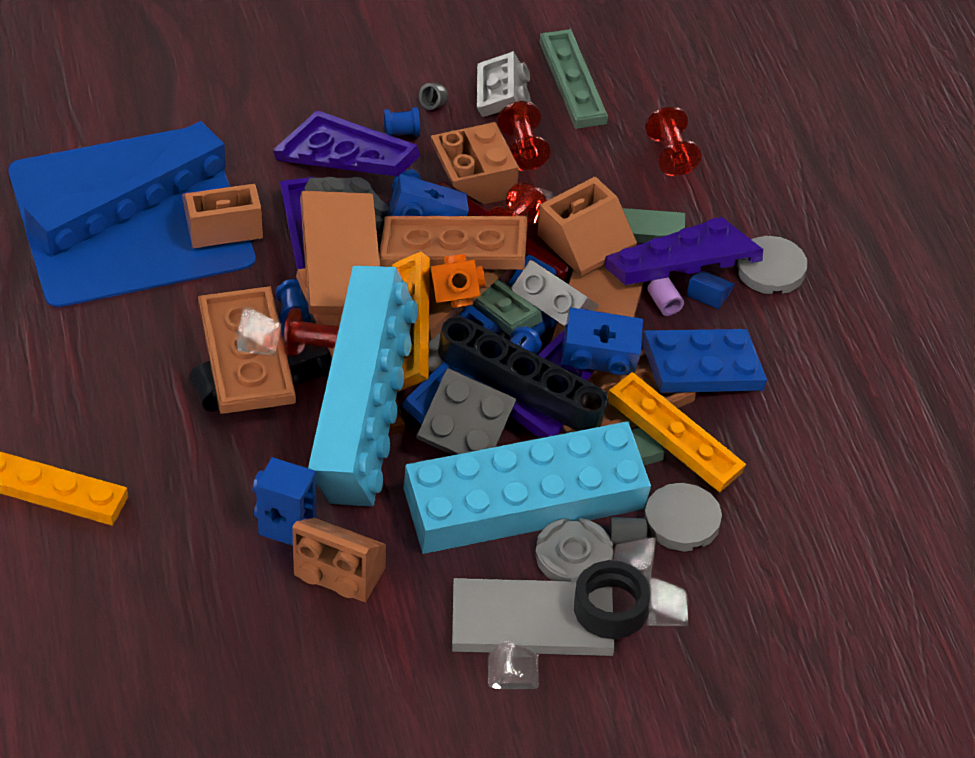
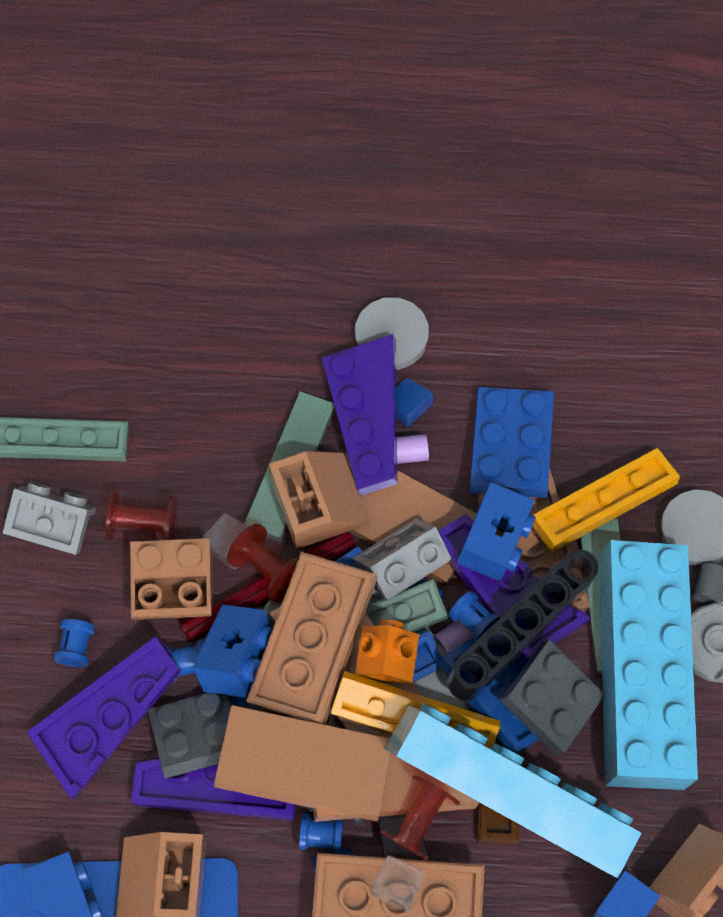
camera: 70 degrees left, 20 degrees up
dark grey hinge [419,82,448,110] -> none
clear red piece [645,106,702,176] -> none

